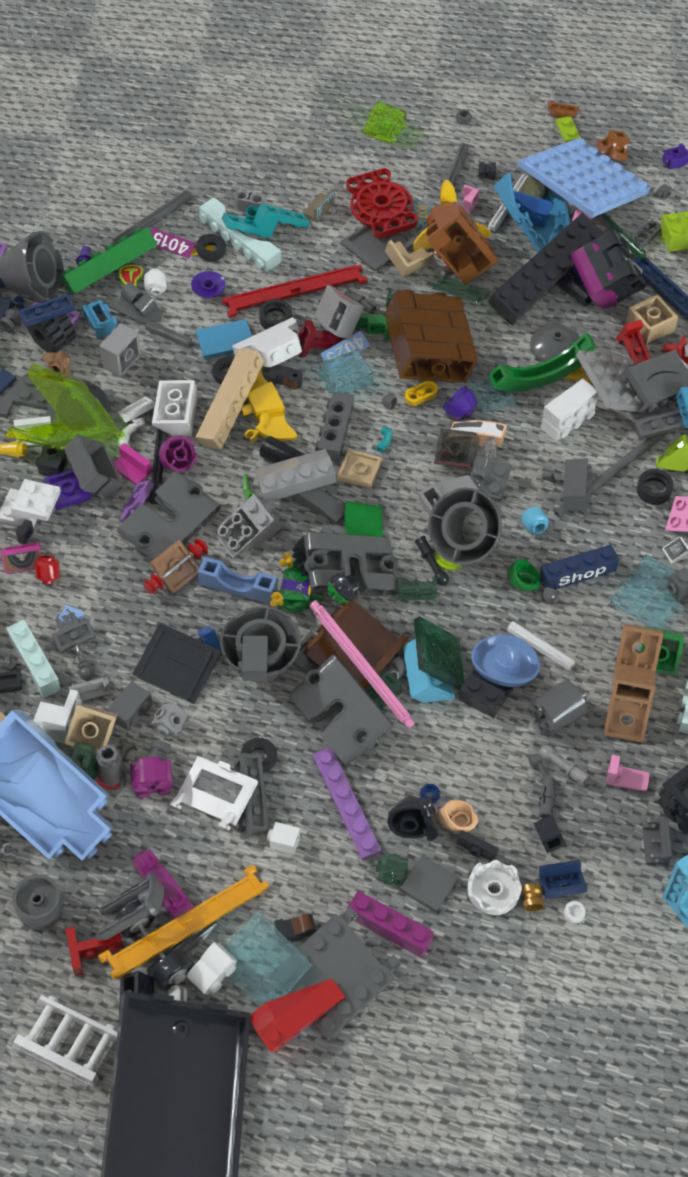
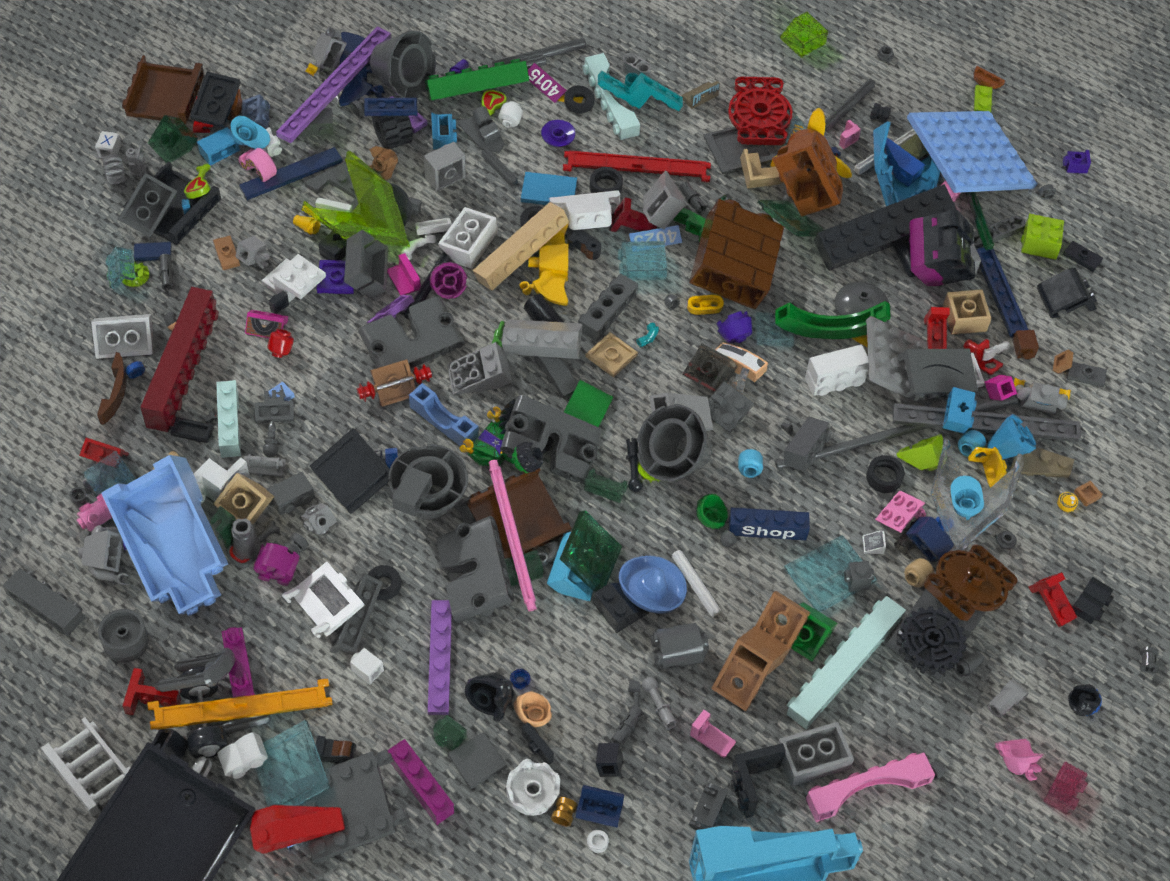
camera: 20 degrees right, 0 degrees up
dark orange brick [596,129,630,161] -> none

